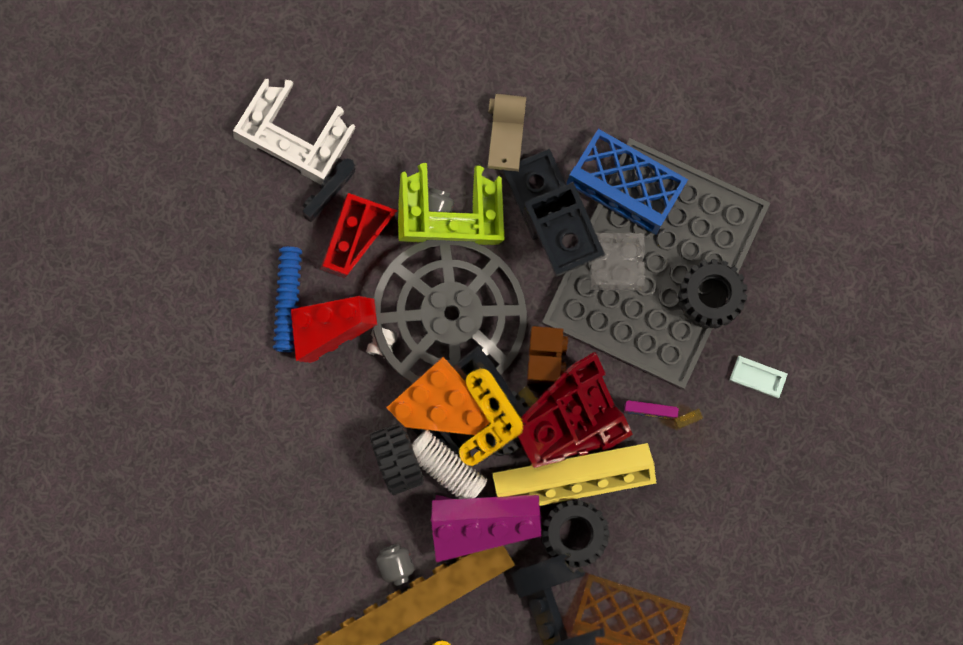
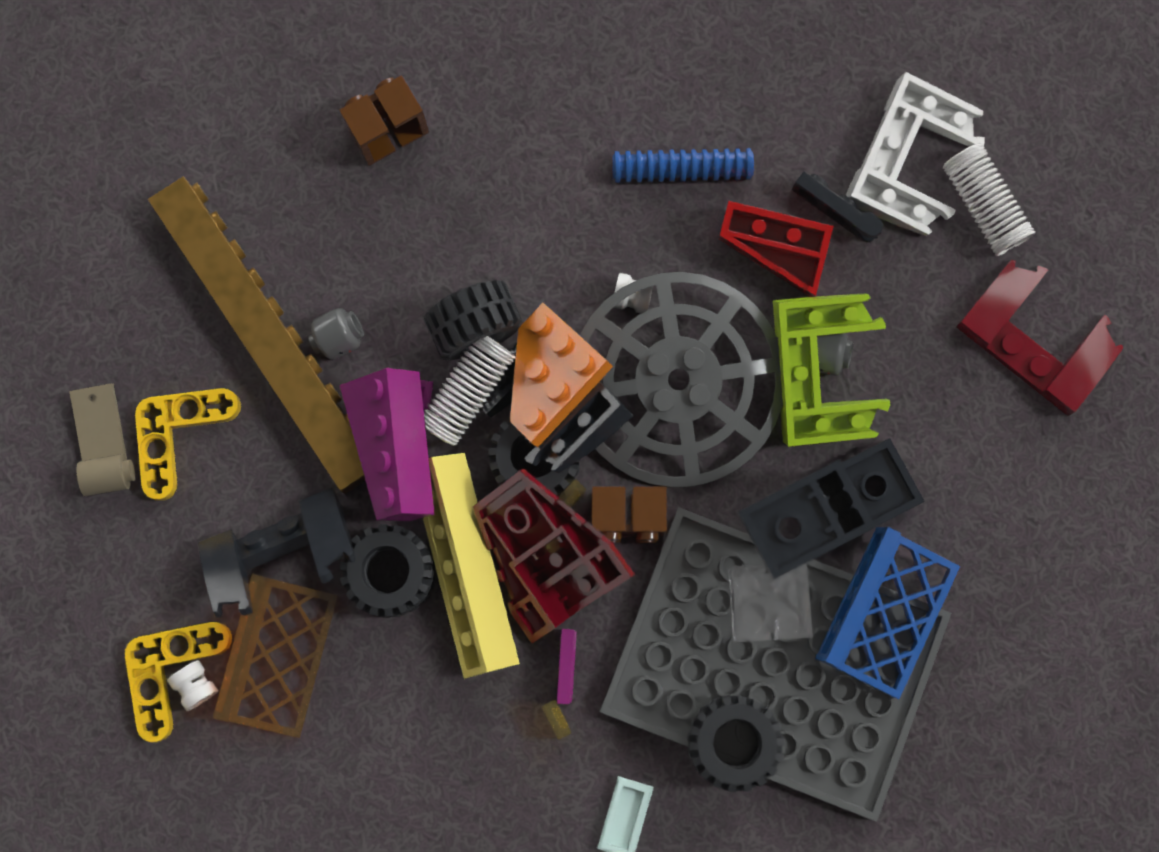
camera: 90 degrees right, 0 degrees up
red wedge [291,296,377,363] -> none
yellow beam [459,368,523,466] -> none
dark tan door [488,94,526,171] -> none
none -> reddish brown piece [339,75,429,166]
none -> white piece [943,143,1036,256]
none -> dark red wedge [956,260,1123,416]

